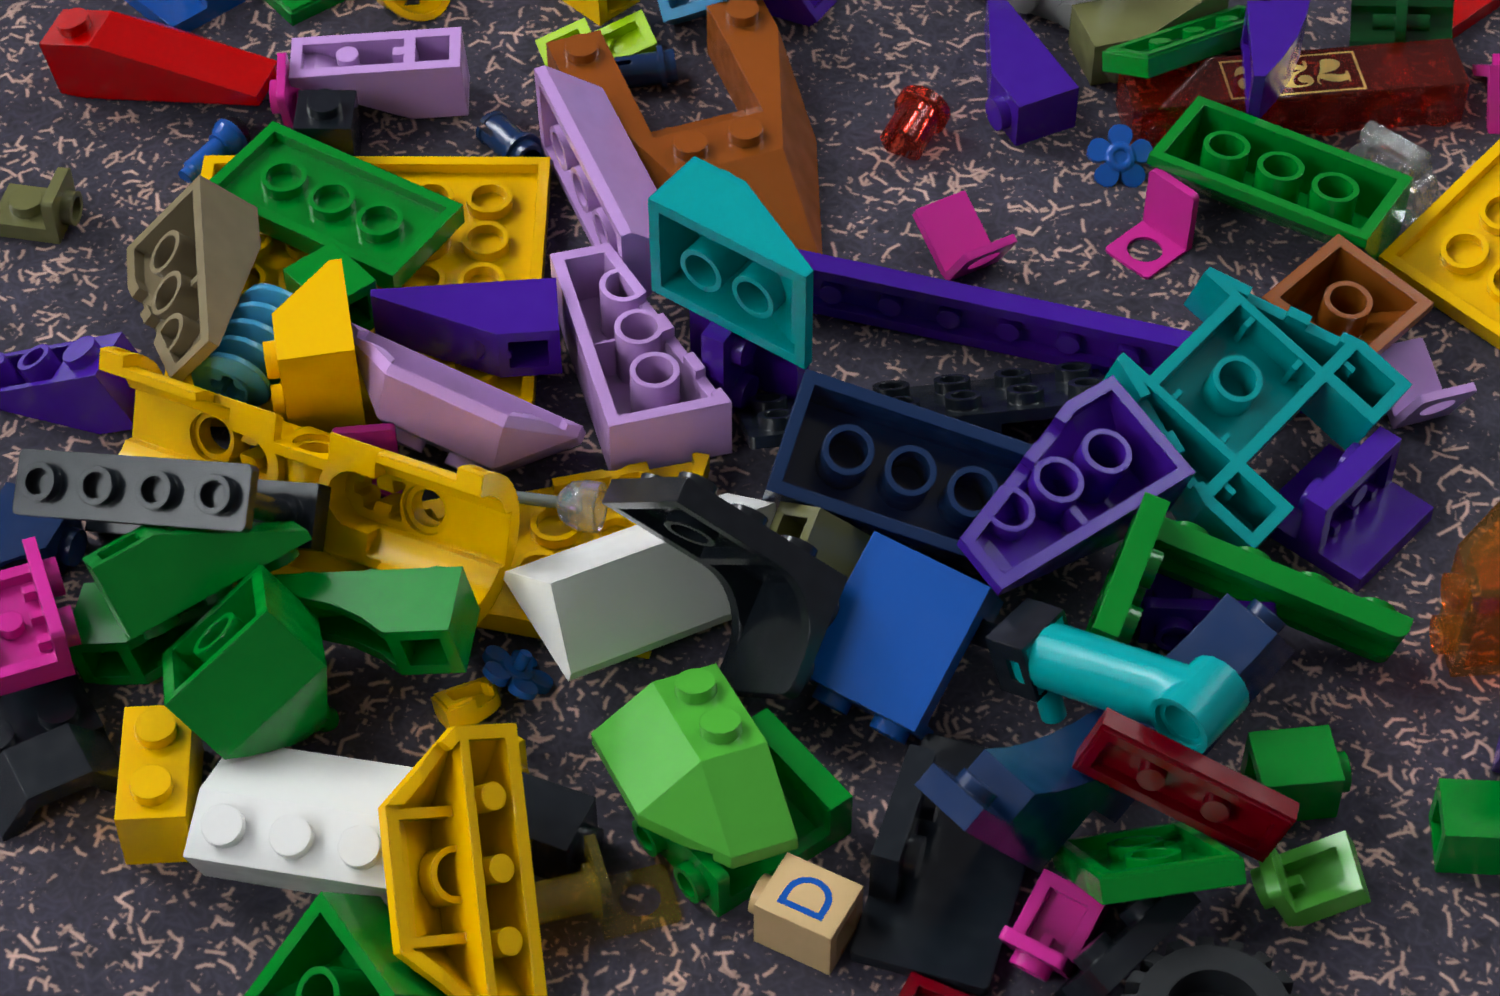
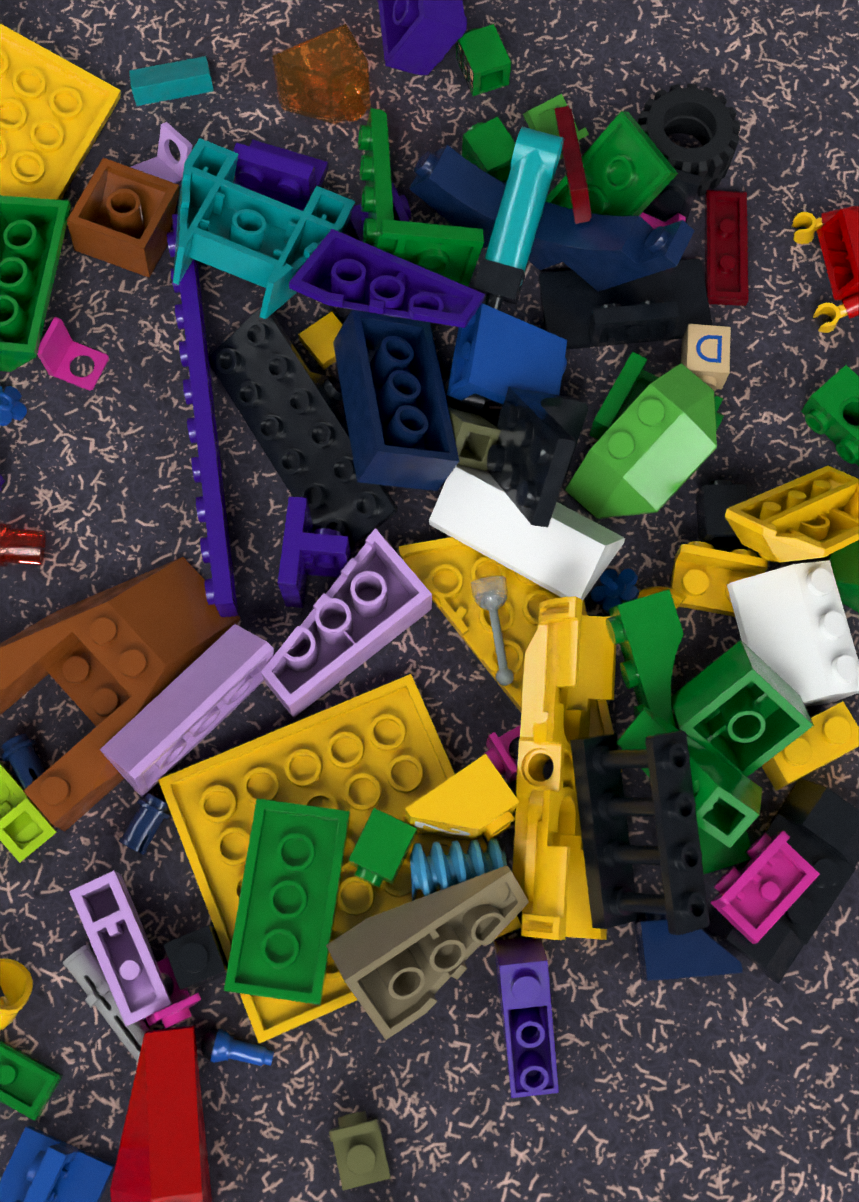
camera: 115 degrees left, 25 degrees up
lavender wedge [351,322,586,473] -> none
dark purple slope [370,278,562,378] -> none
clear yellow bracket [535,833,682,940] -> none
teal slope [648,156,813,369] -> none
dark pink bracket [912,191,1018,281] -> none

